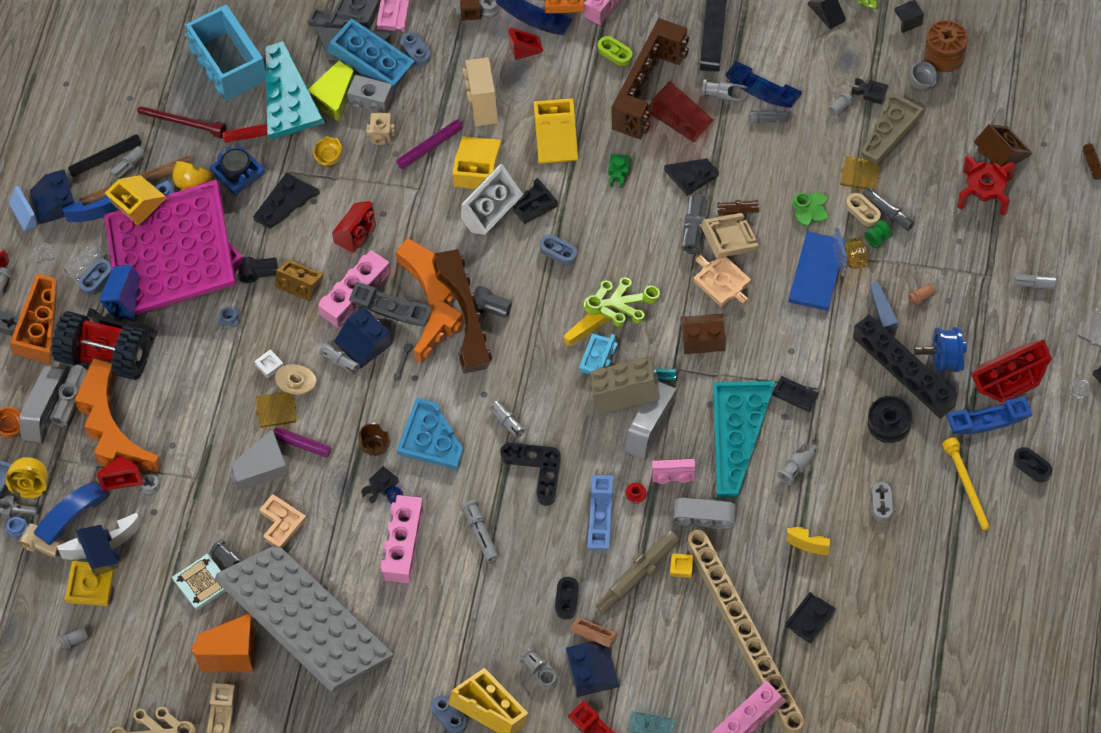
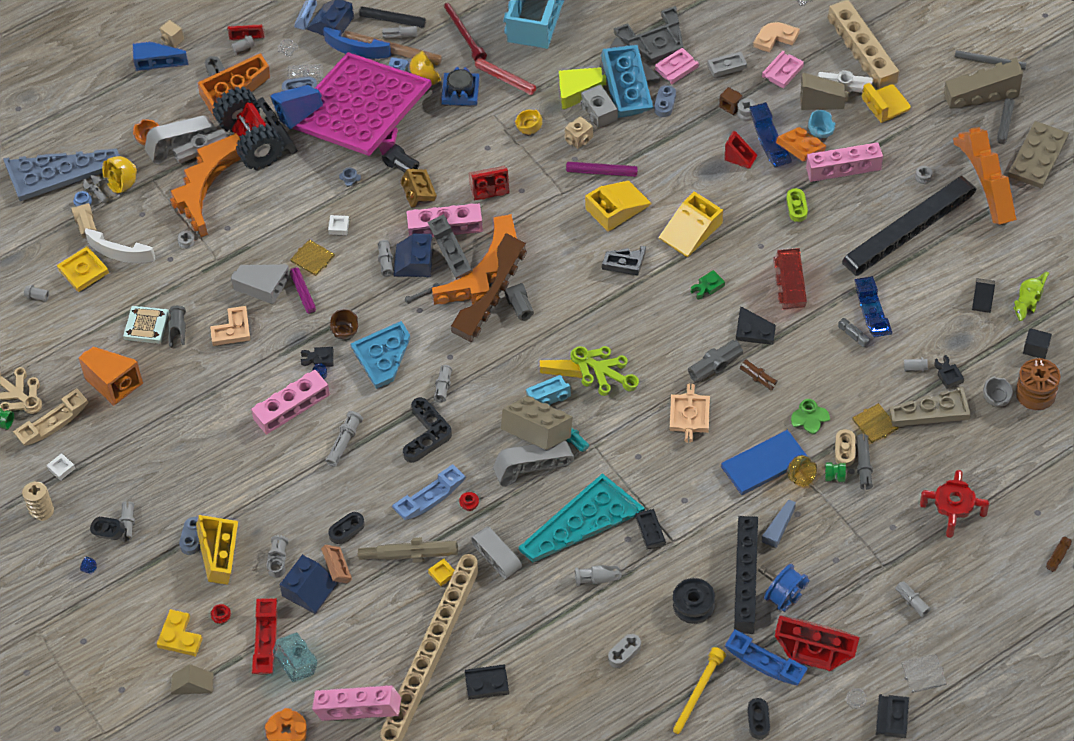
camera: 45 degrees right, 5 degrees down
blue slope [34,482,109,546] -> none
dark blue slope [76,525,121,577] -> none
red slope [97,456,144,491] -> none
yellow slope [105,175,166,226] -> none
light grey plate [214,545,394,692] -> none
black wing [253,173,320,229] -> none
wing [265,41,325,140] -> none
tan dish [275,364,316,395] -> none
white slope [461,164,523,235] -> none
tan wedge [463,57,498,126] -> none
sand blue plate [540,235,577,265] -> none
reddish brown plate [611,18,689,140] -> none
bright pink plate [652,459,695,484] -> none
reddish brown slope [680,314,726,354] -> none
tan container [700,213,759,259] -> none
light grey piece [701,79,747,102] -> none
yellow slope [786,527,830,556] -> none
clear piece [833,228,848,276] -> none
nougat pin [908,283,936,305] -> none
reddish brown slope [974,124,1032,167] -> none

